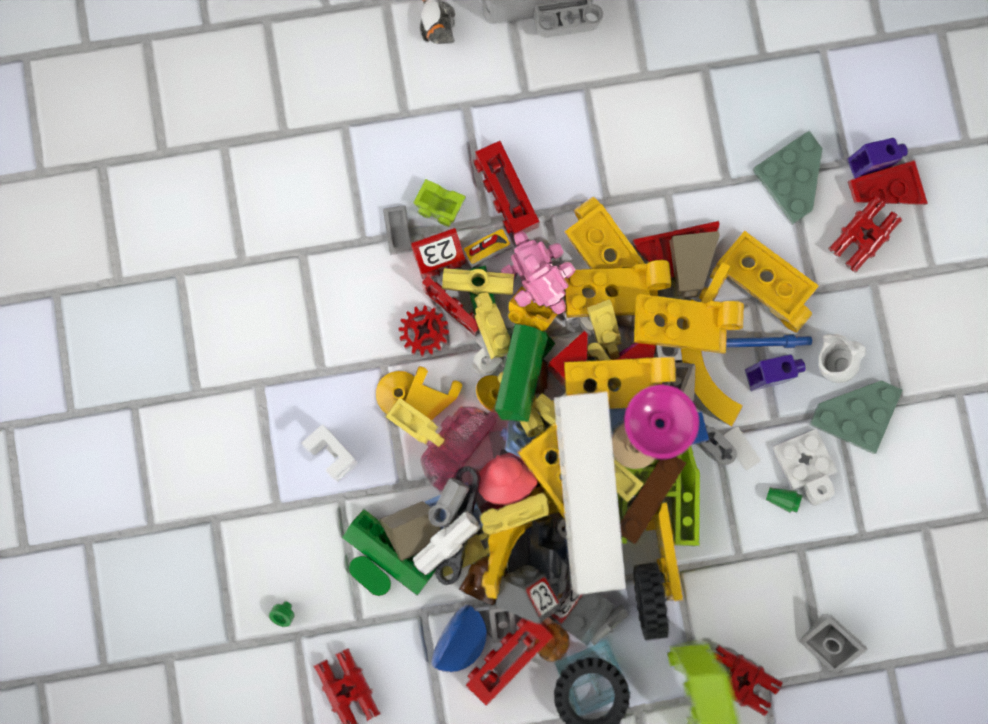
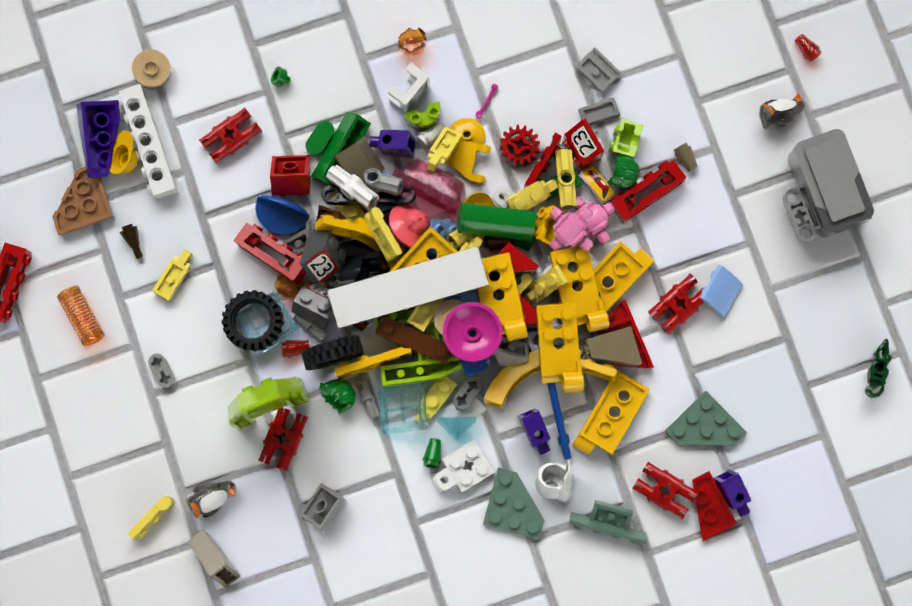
camera: 85 degrees right, 0 degrees up
none -> red slope [270,155,311,196]
none -> clear red cone [281,340,310,359]
none -> green hair [319,379,356,414]
none -> light grey axle [356,380,380,419]
none -> dark purple torso [369,130,416,158]
none -> clear light blue piece [378,383,428,435]
none -> clear orange hair [398,27,427,56]
none -> lime cylinder [404,101,441,131]
none -> light yellow hinge [415,376,457,424]
none -> white cone [416,123,444,149]
none -> clear light blue slope [437,417,476,441]
none -> dark pink hinge [476,84,498,119]
none -> sand green bracket [569,500,647,544]
none -> light grey plate [575,47,621,93]
none -> green hair [608,155,640,188]
none -> red pin [647,274,704,335]
none -> dark tan cone [674,142,698,172]
none -> light blue slope [700,265,743,317]

